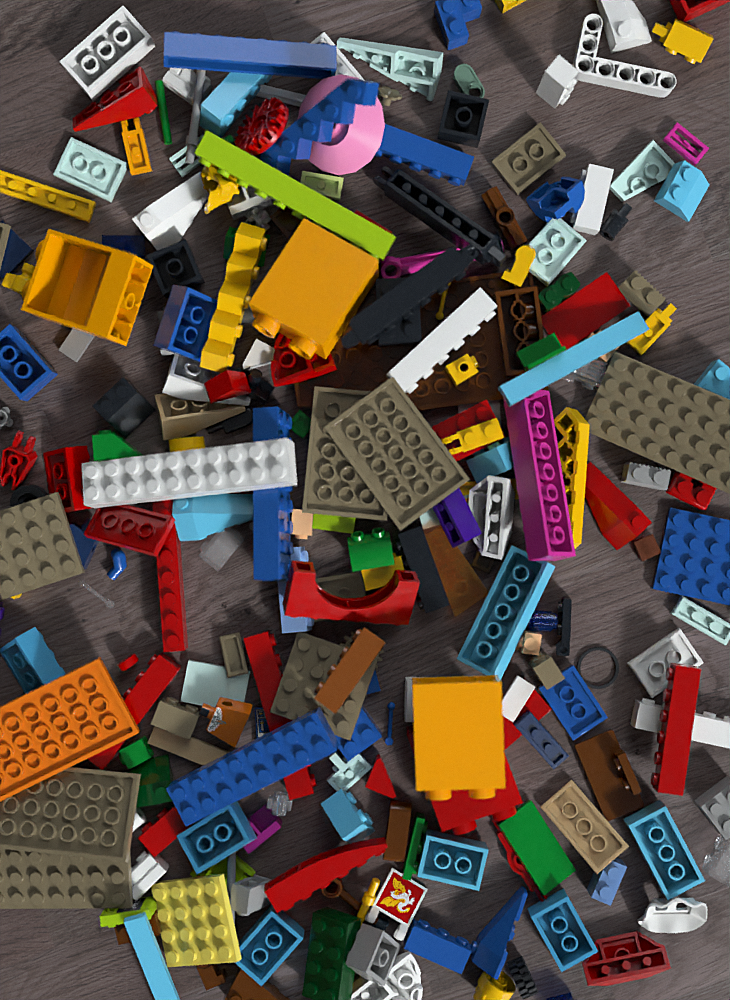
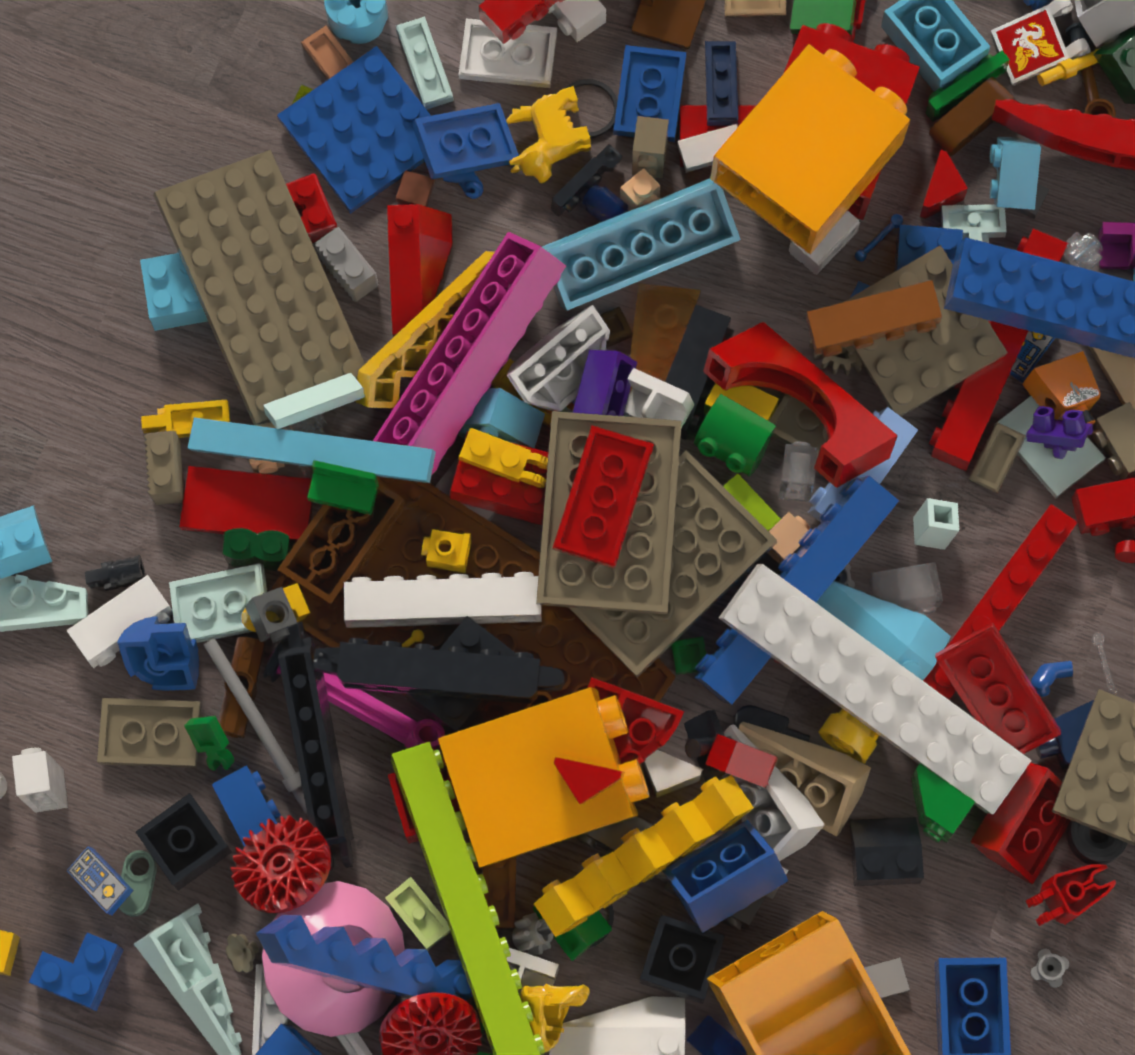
camera: 140 degrees left, 15 degrees down
none -> tile [67,846,134,915]
none -> green plate [184,716,235,771]
none -> light grey bar [204,638,307,813]
none -> red wheel [230,815,331,913]
none -> dark grey brick [245,587,298,643]
none -> light aqua tile [263,373,365,429]
none -> blue plate [412,103,519,180]
none -> blue arm [443,172,483,199]
none -> yellow animal [506,86,591,183]
none -> red tile [552,425,654,568]
none -> red slope [554,757,625,805]
none -> white panel [624,368,695,428]
none -> clear brick [778,441,818,502]
none -> light aqua brick [913,498,959,550]
none -> dark purple hips [1026,406,1093,459]

